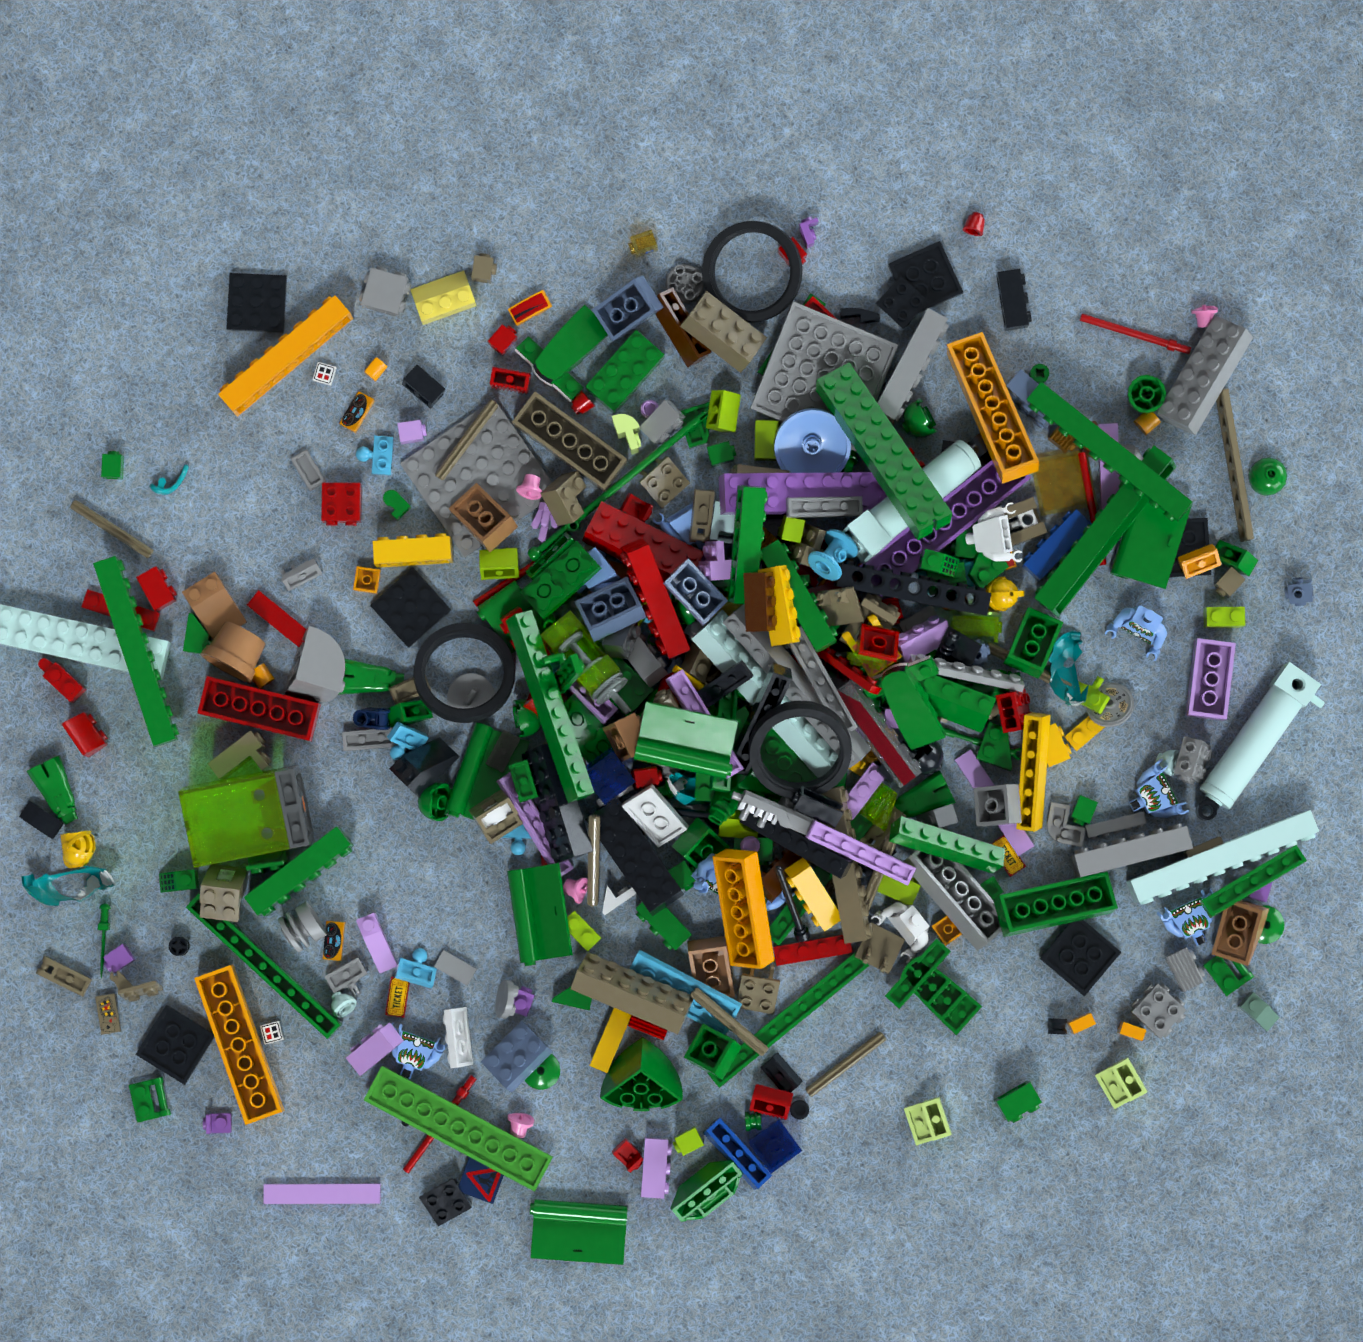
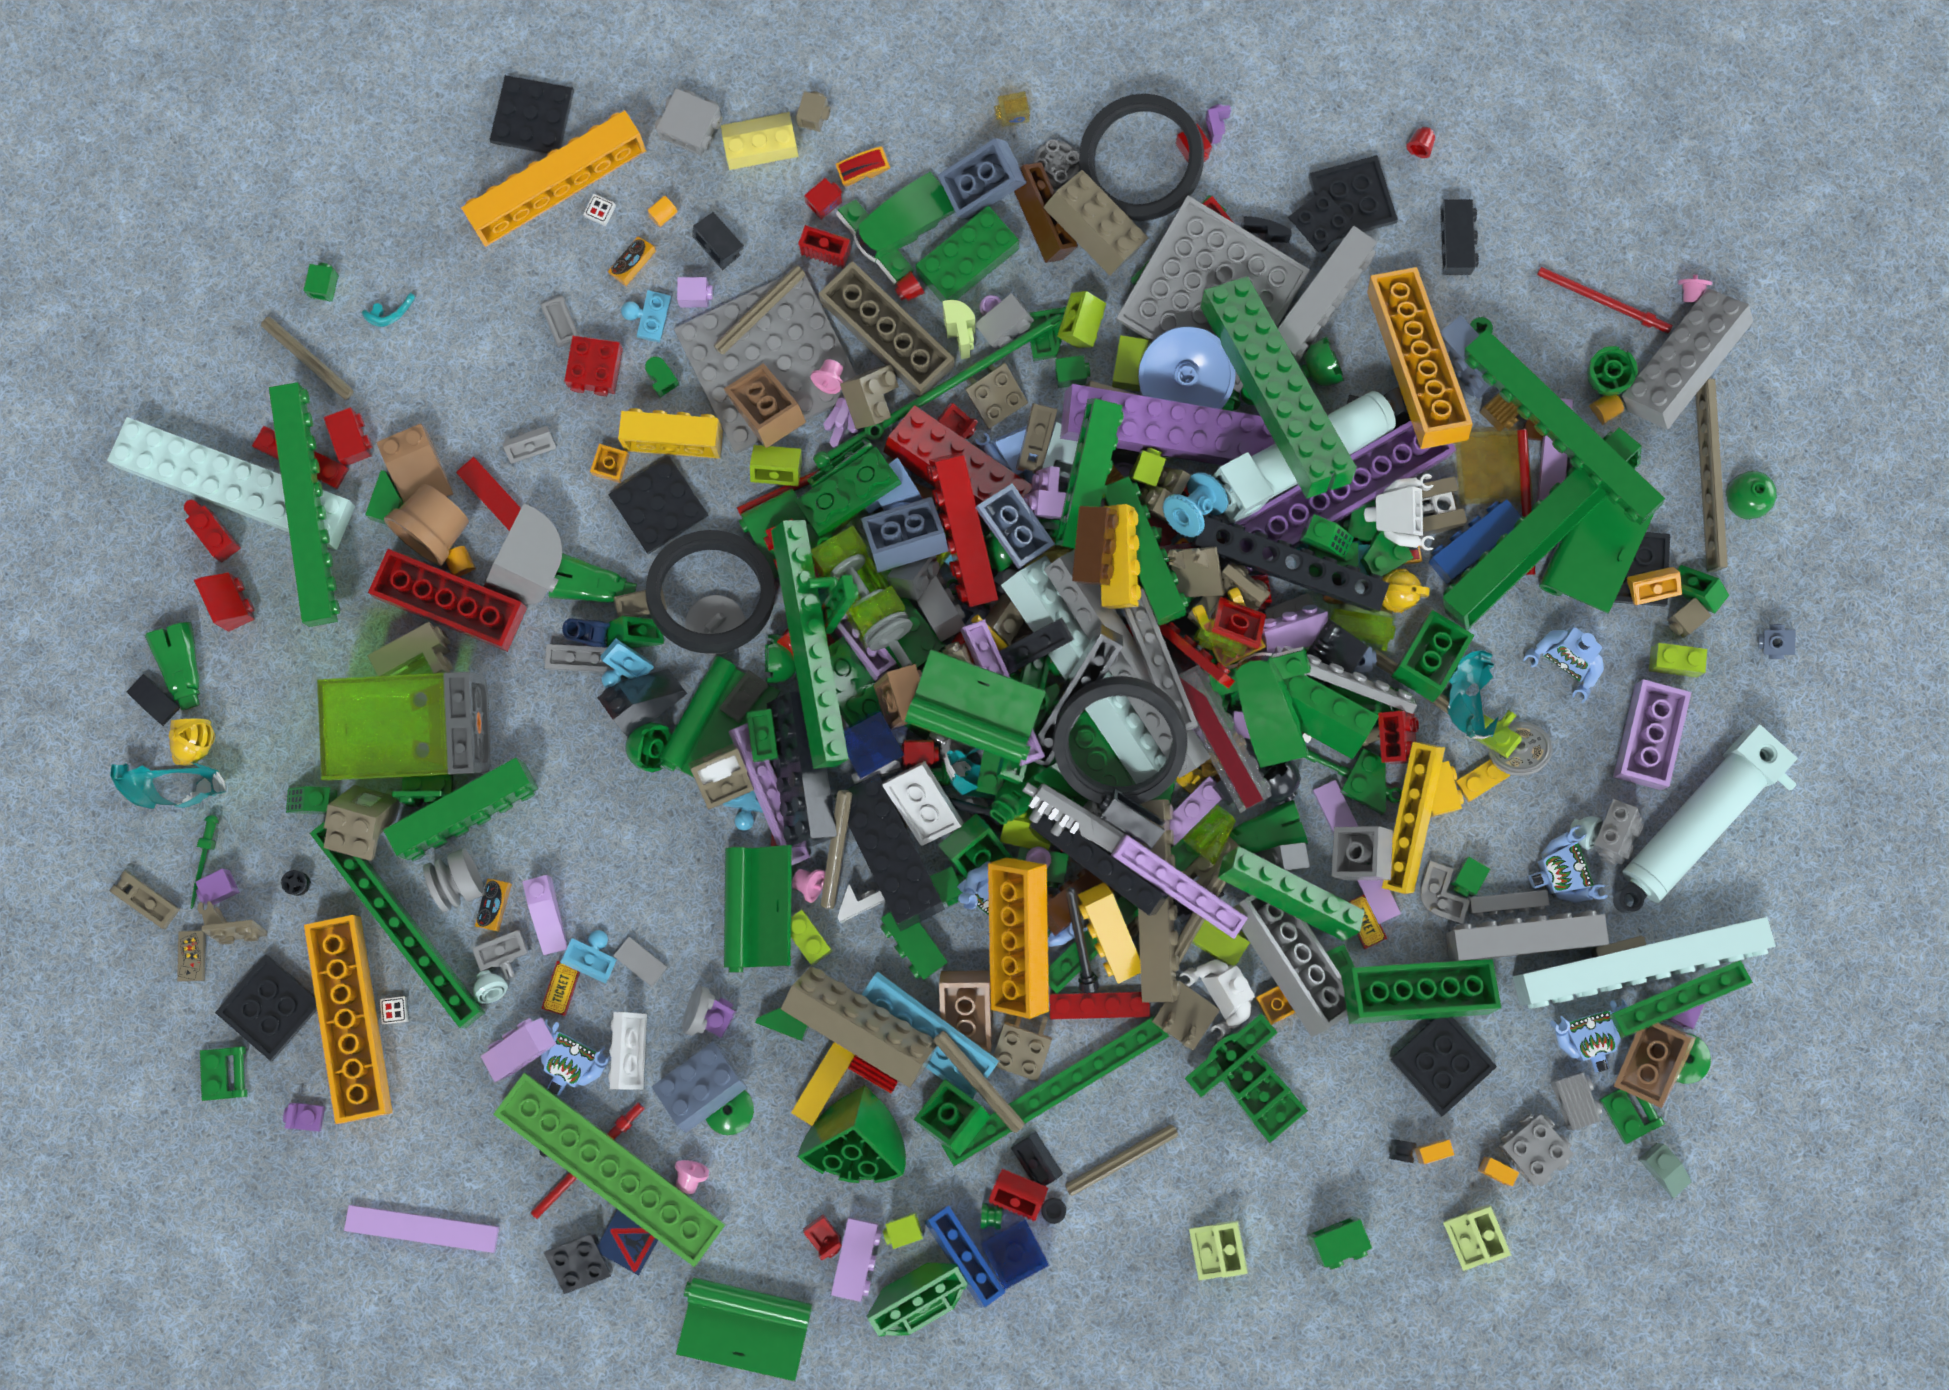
camera: 10 degrees right, 5 degrees down
light grey tile [786,496,863,518] -> none

